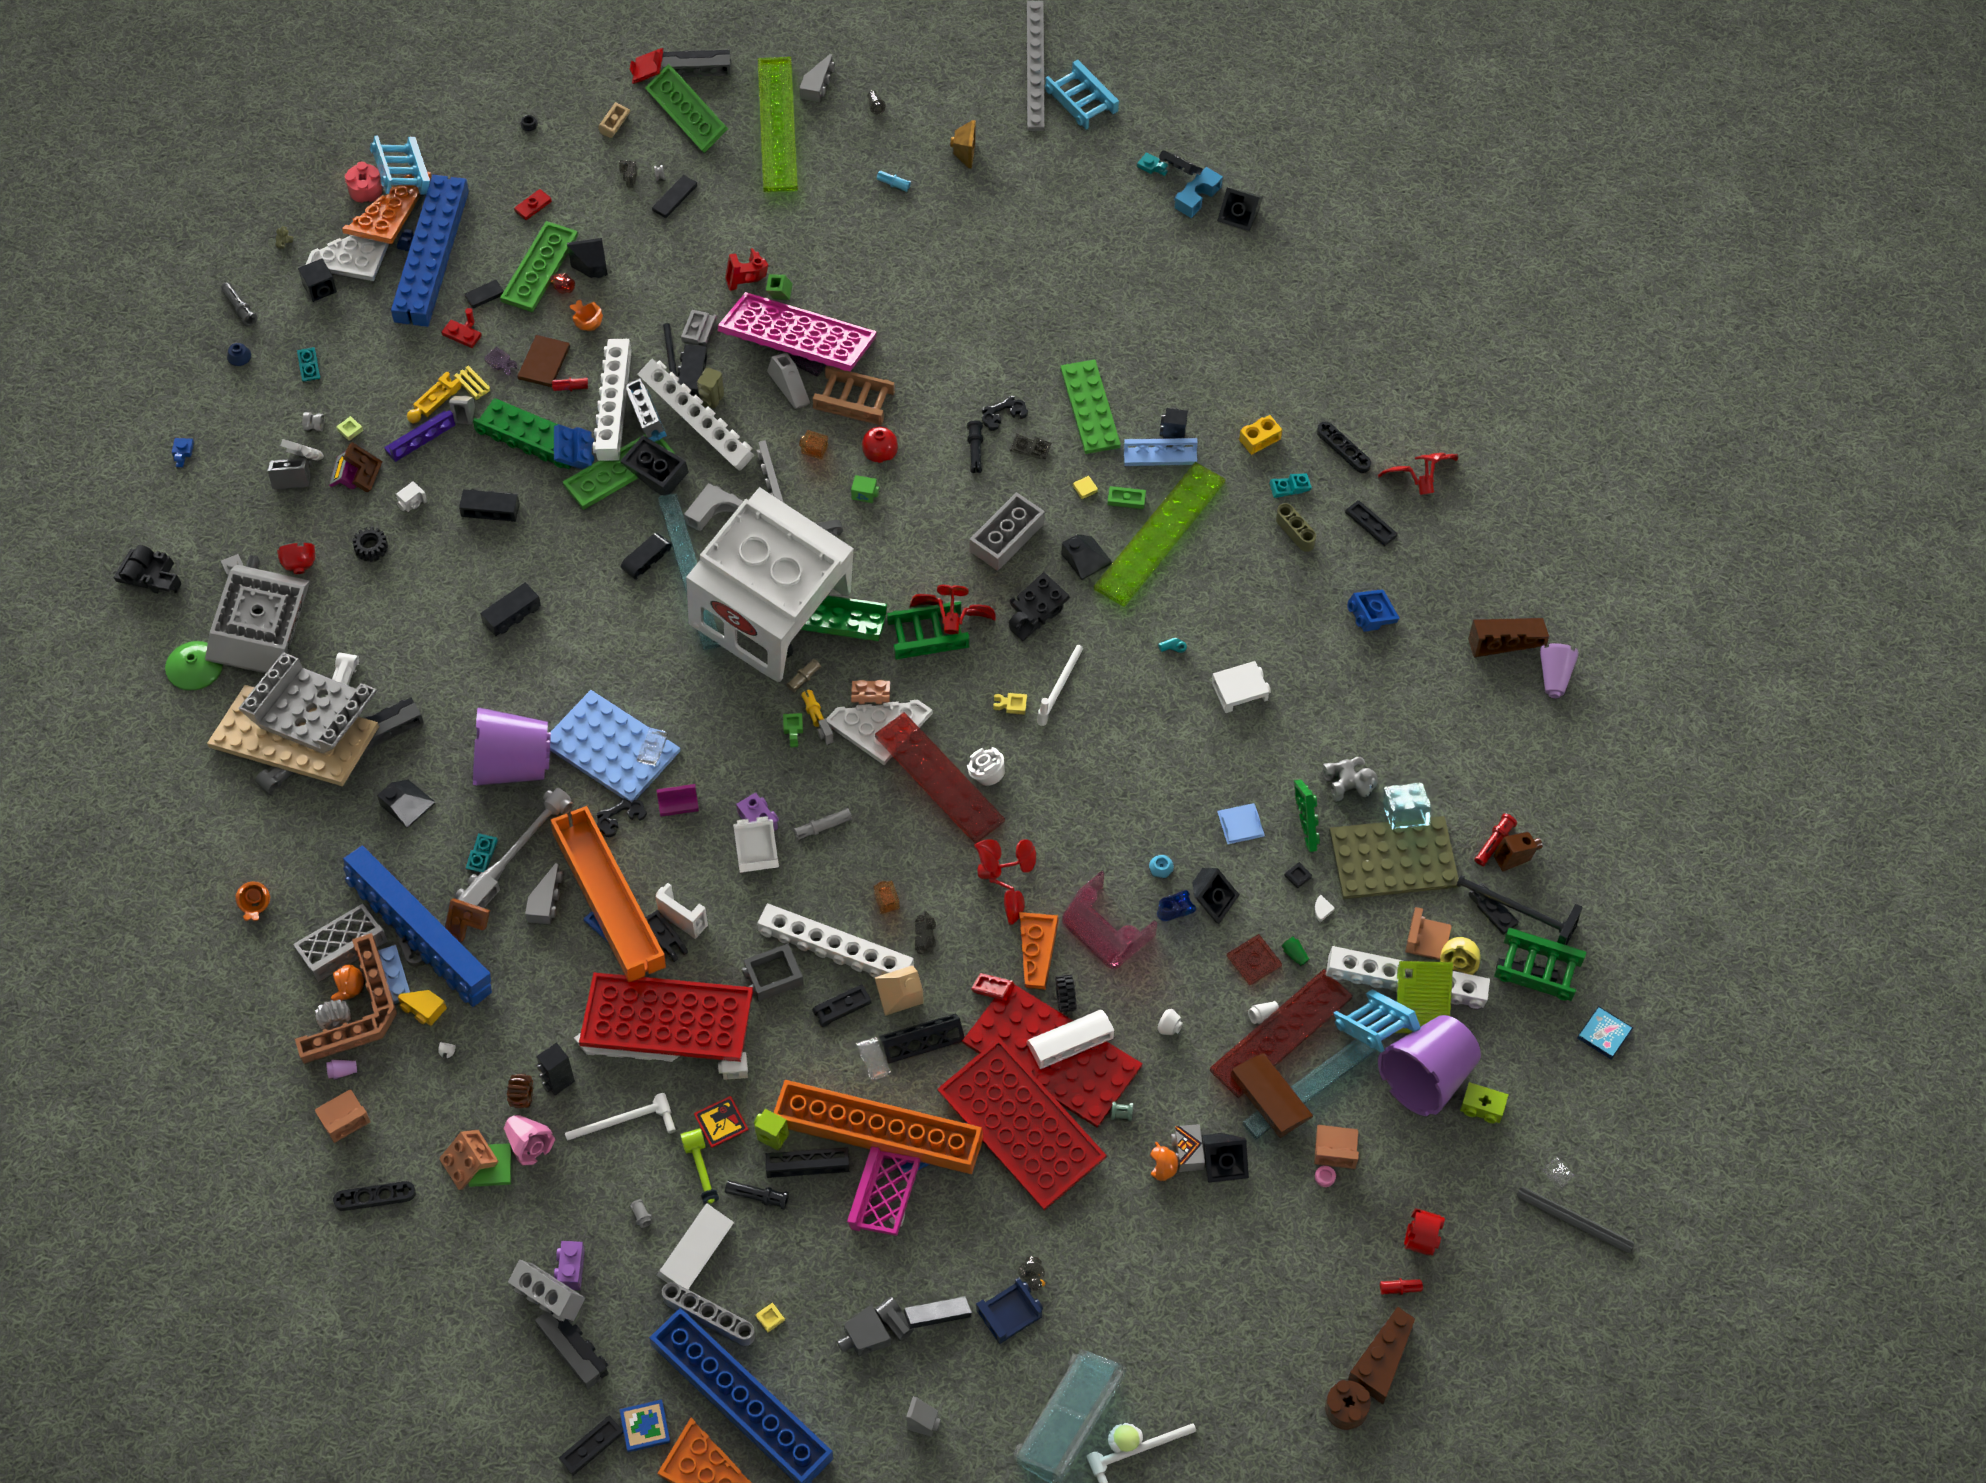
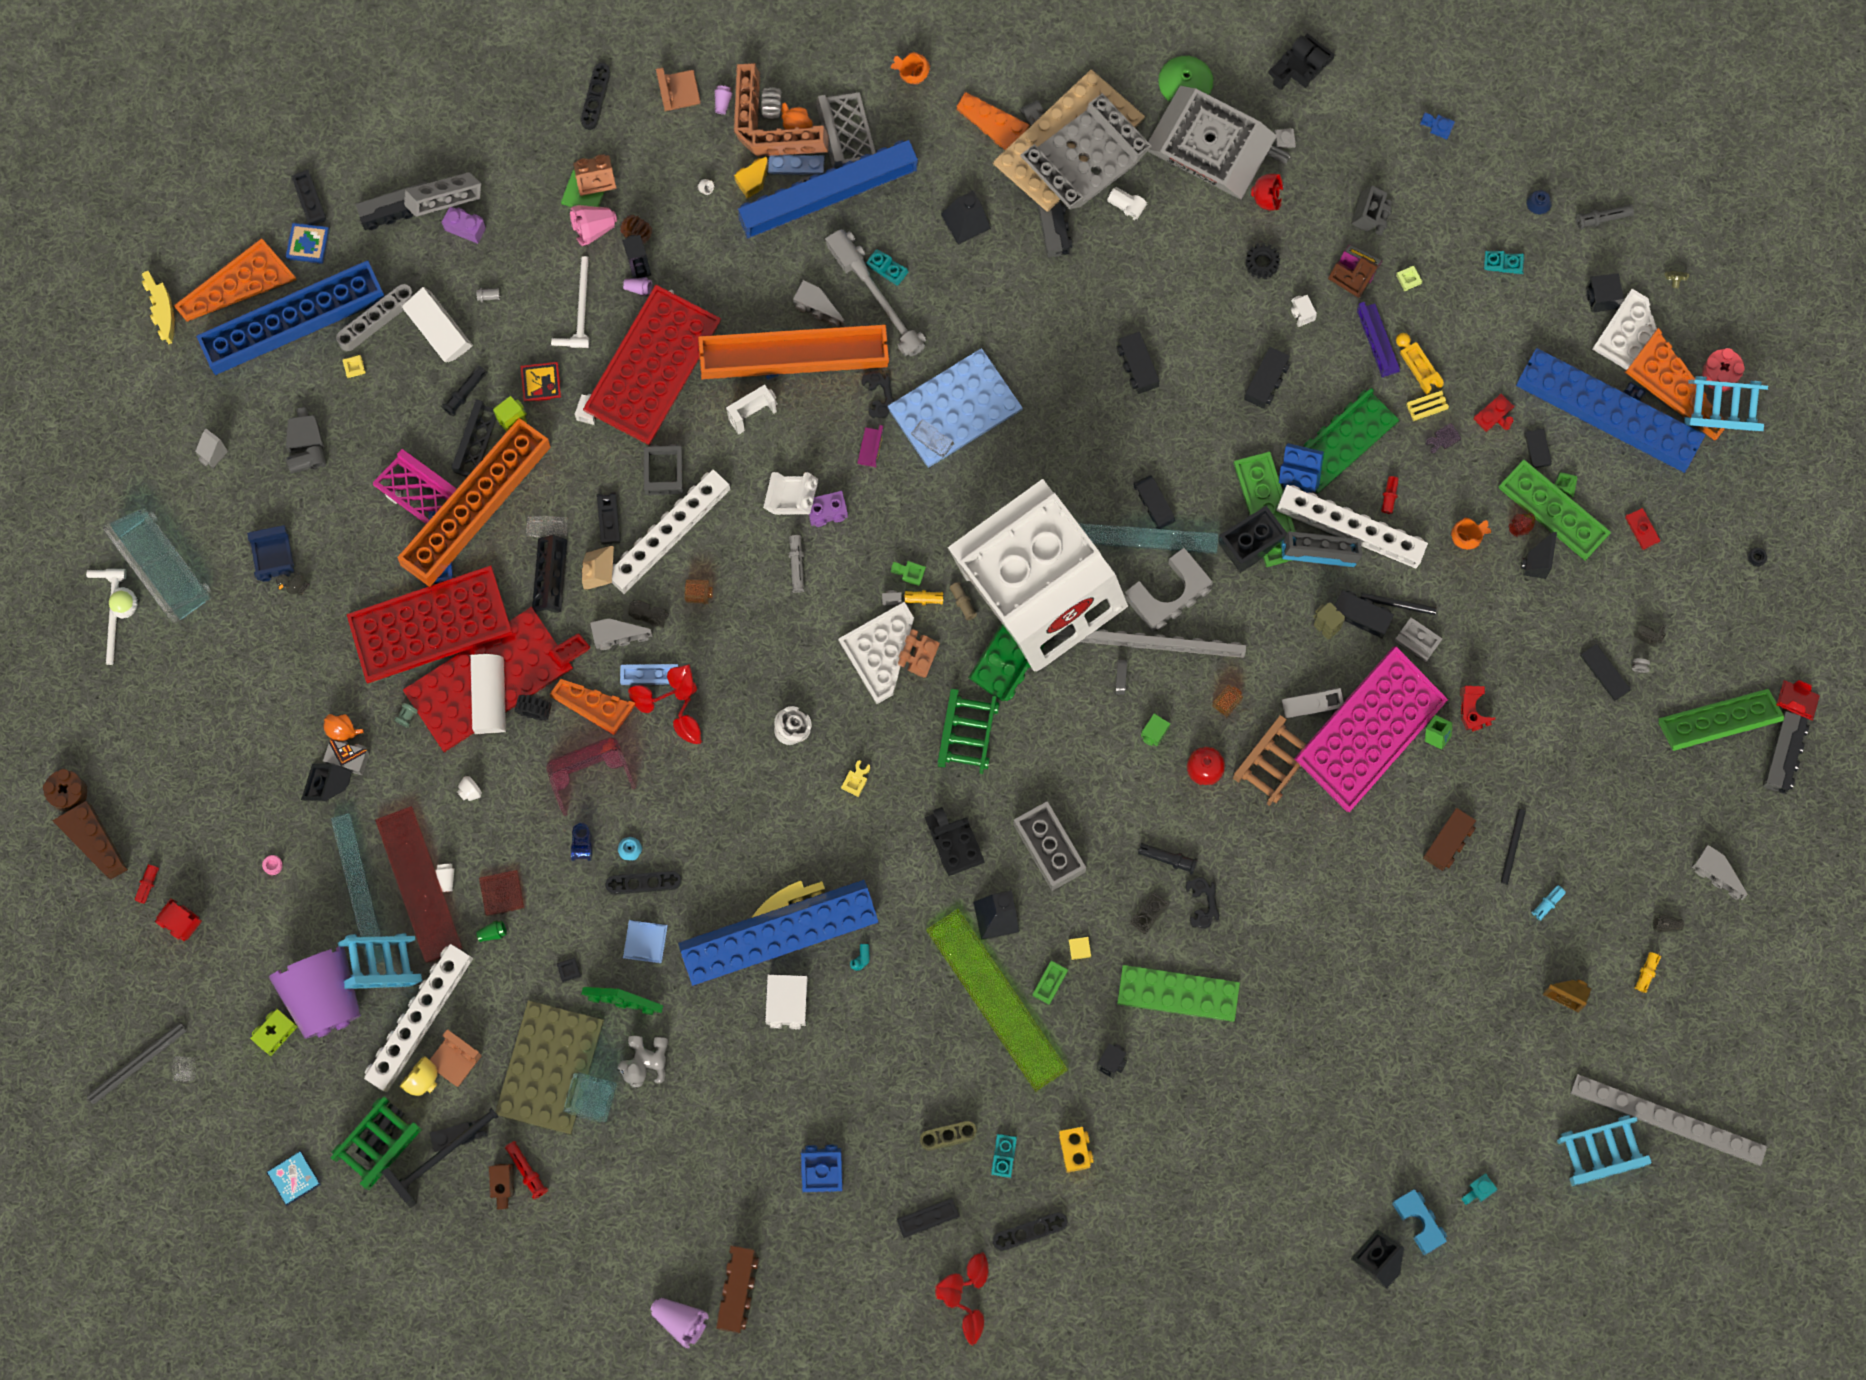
camera: 115 degrees right, 15 degrees up
white plate [280,439,324,461] -> none
light grey wheel [302,412,325,432] -> none
dark orange plate [445,898,490,943] -> none
light grey slope [449,396,475,424] -> none
medium lavender cone [473,708,551,785] -> none
reddish brown tile [518,335,570,387] -> none
tan brick [599,102,630,138] -> none
white brick [638,359,755,471] -> none
black hinge [645,910,688,962] -> none
lime piece [680,1128,719,1204] -> none
clear neon green plate [758,57,798,192] -> none
clear red plate [875,712,1005,844] -> none
tile [904,1297,972,1329] -> none
red plant [910,584,996,635] -> none
white bar [1037,645,1083,726] -> none
light blue fence [1124,438,1197,466] -> none
black plate [1159,150,1203,175] -> none
black slope [1192,868,1240,924] -> none
reddish brown slope [1231,1053,1313,1138] -> none
nougat bracket [1314,1125,1359,1169] -> none
white tile [1315,895,1335,922] -> none
lime window [1395,961,1453,1034] -> none
none -> light grey slope [590,619,652,650]
none -> black beam [605,871,682,895]
none -> light blue plate [620,664,679,685]
none -> lavender cone [623,277,652,296]
none -> blue brick [678,880,878,986]
none -> light yellow slope [752,881,825,918]
none -> orange wing [957,92,1029,150]
none -> reddish brown brick [1423,808,1476,871]
none -> black bar [1500,809,1526,885]
none -> bright green slope [1554,472,1577,498]
none -> yellow pin [1634,952,1661,993]

